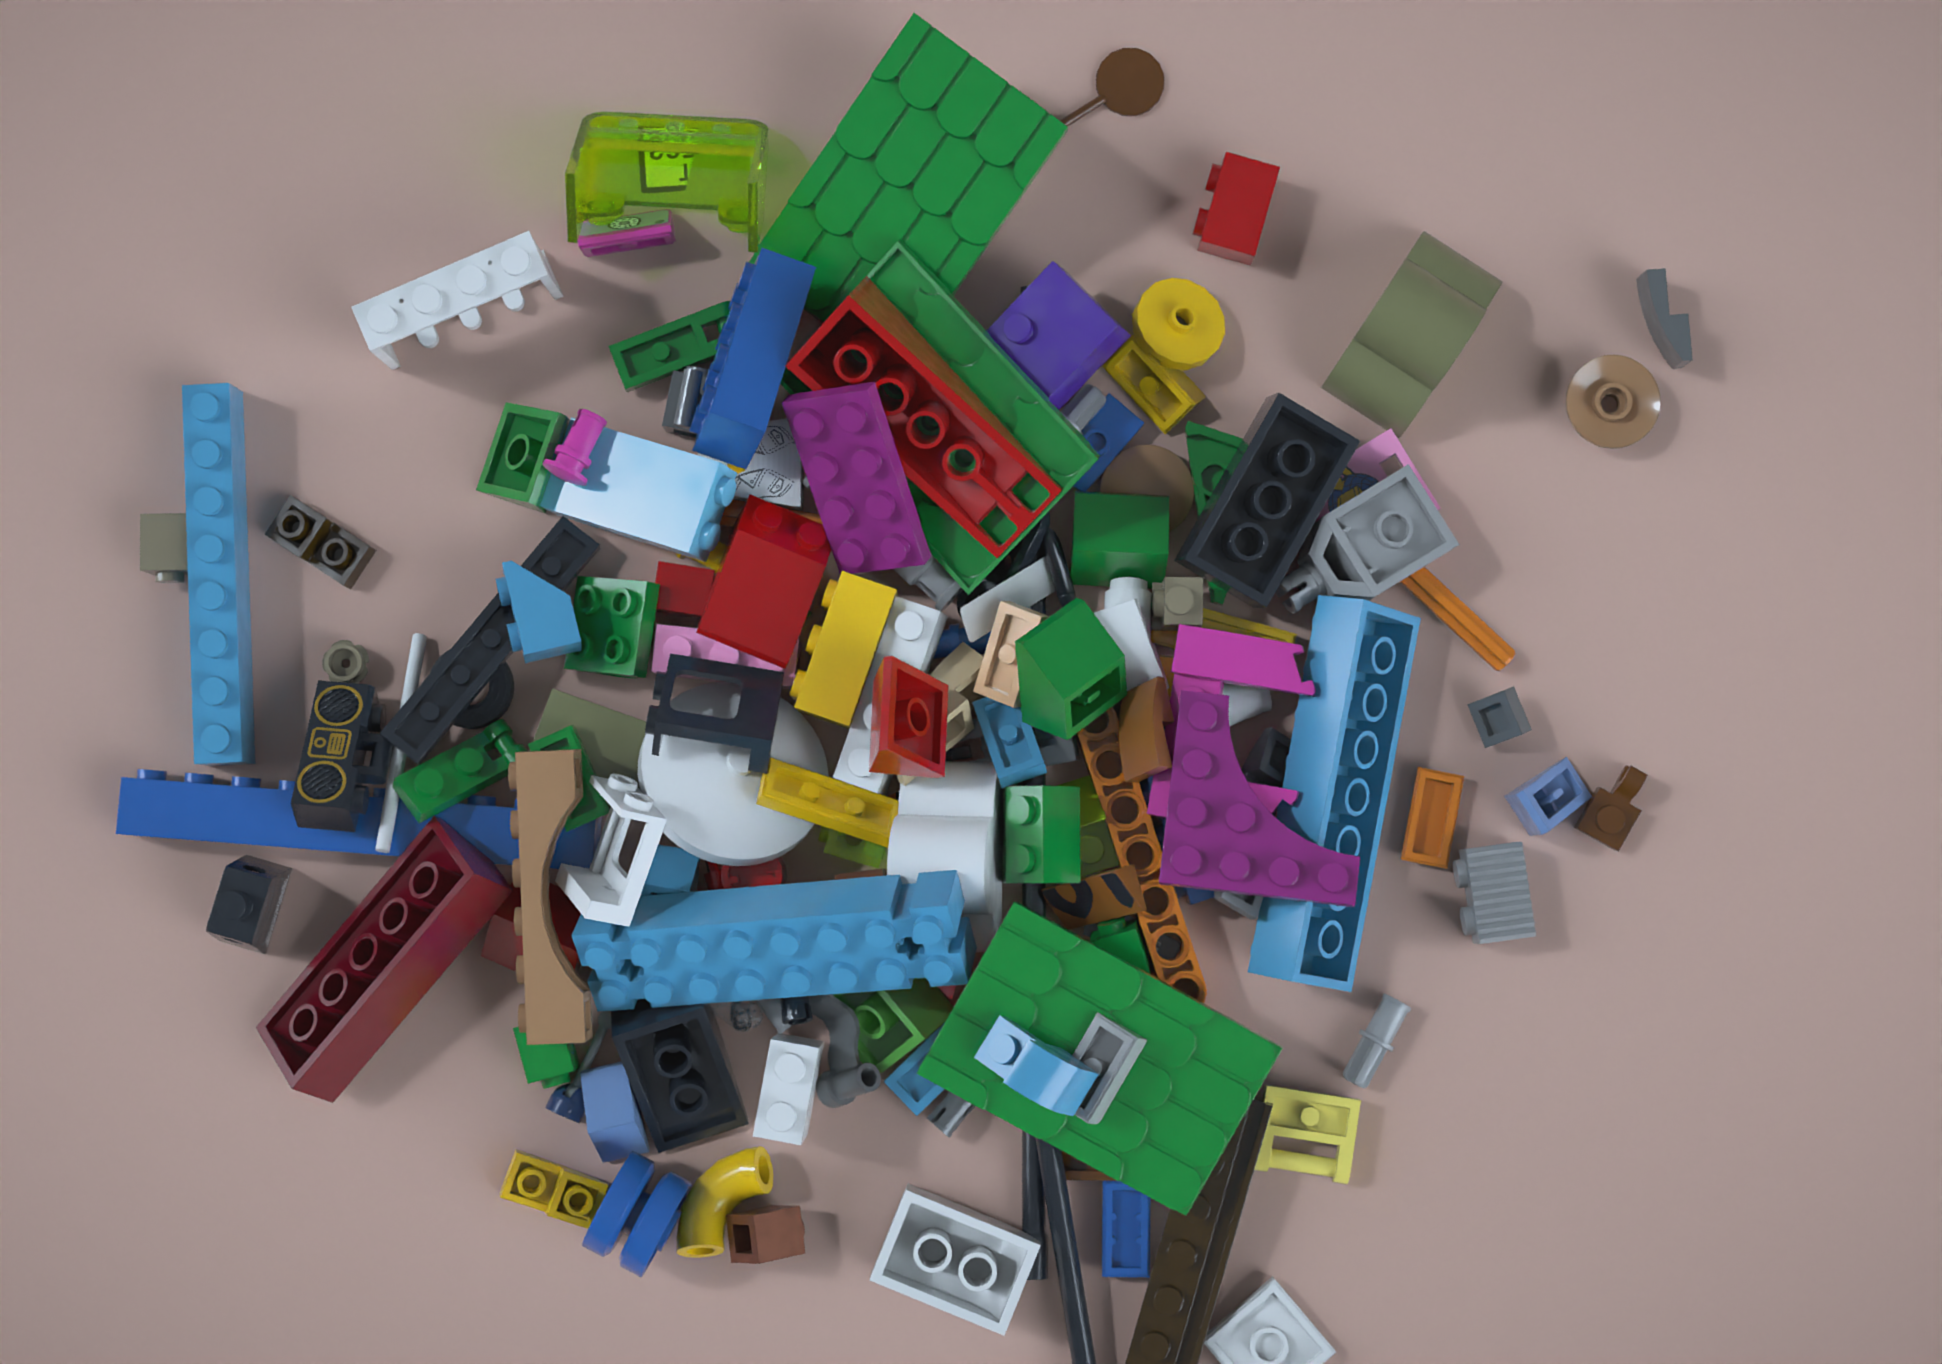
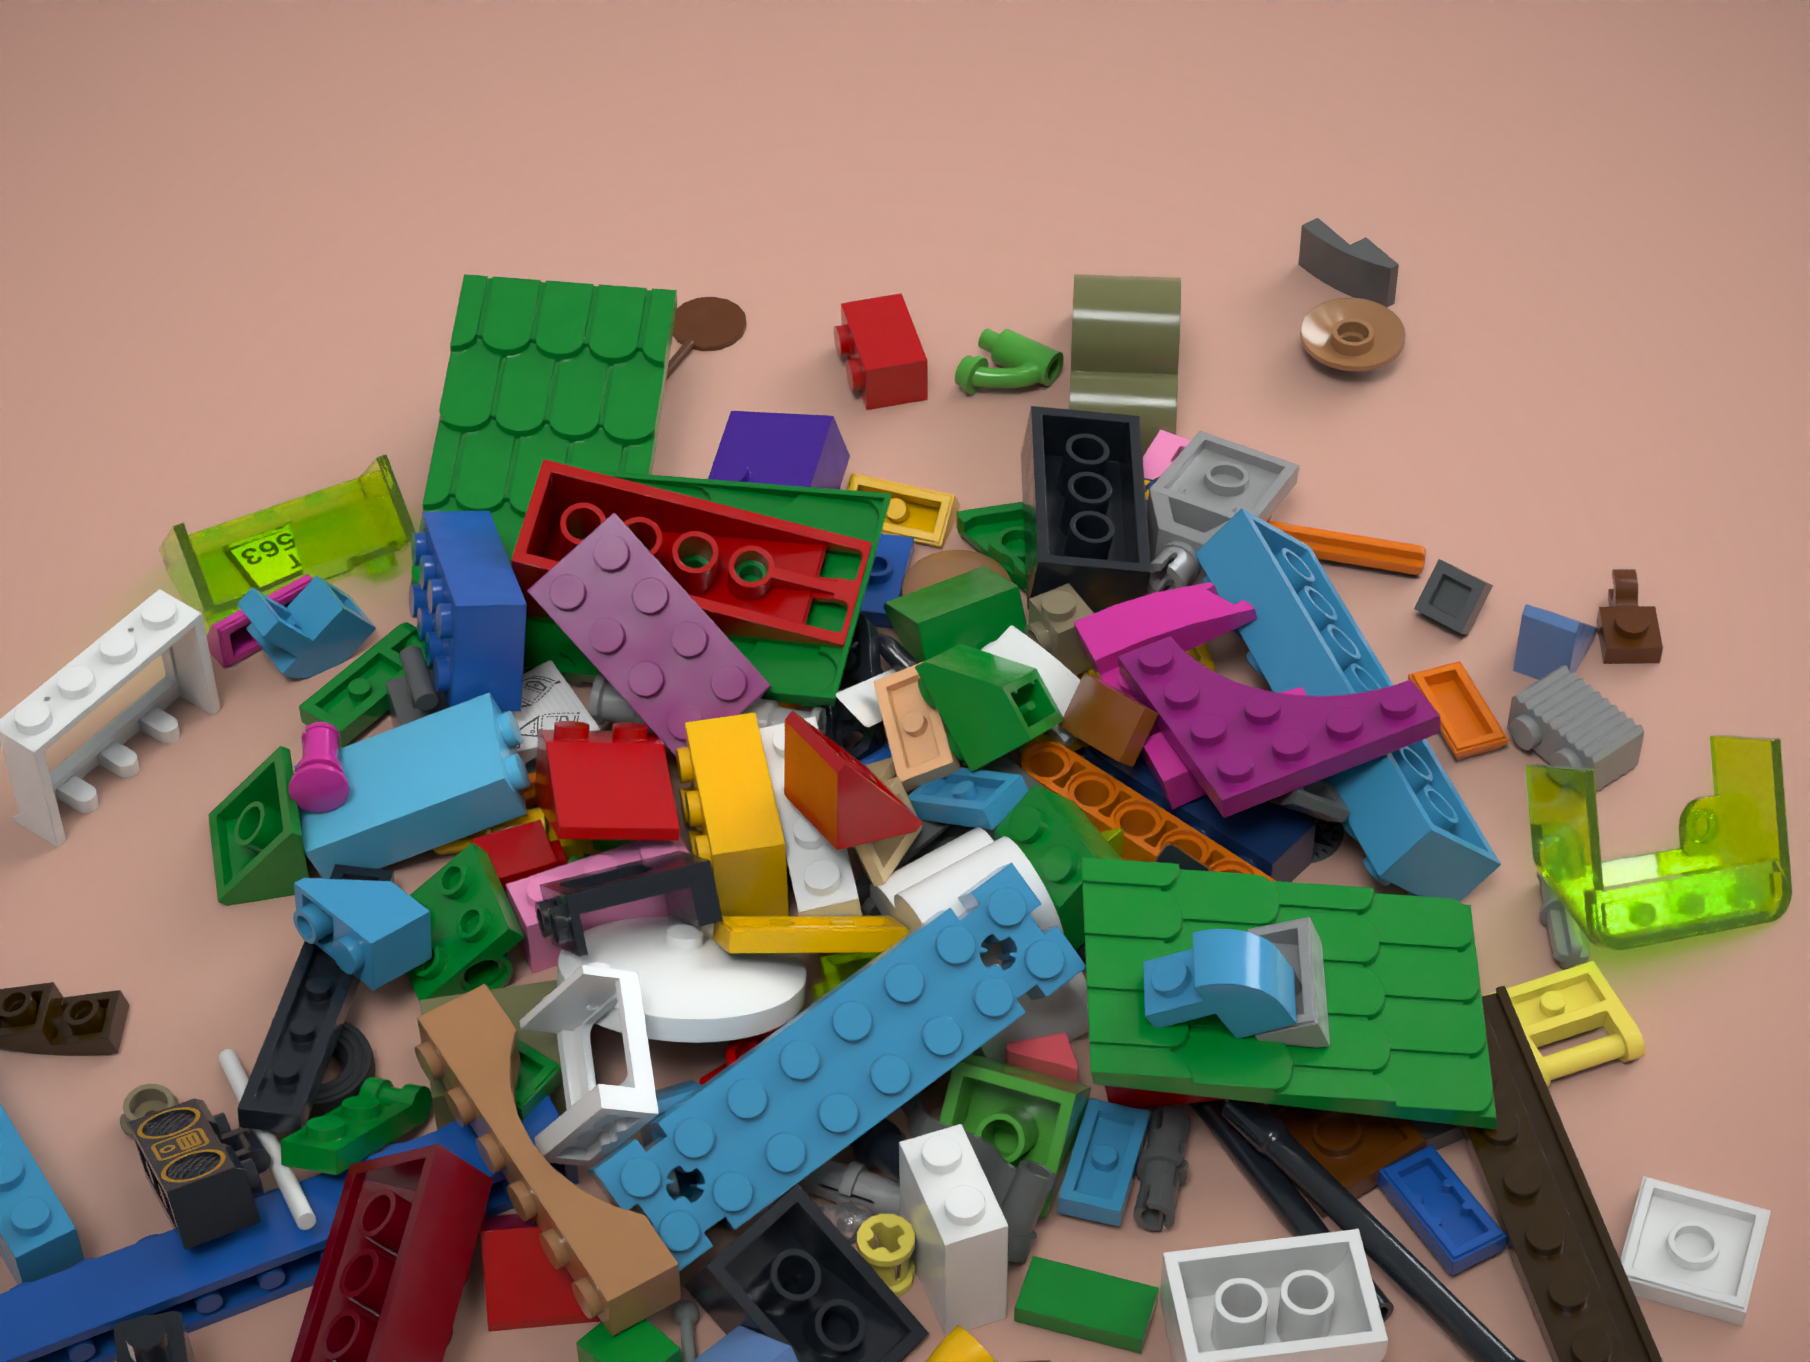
camera: 30 degrees left, 40 degrees down
yellow plate [1132,278,1225,370] -> none
none -> dark azure brick [237,575,376,678]
none -> light yellow bush [857,1213,915,1297]
none -> bright green plant [955,328,1064,395]
none -> green tile [1014,1256,1159,1354]
none -> clear neon green windscreen [1525,734,1792,950]

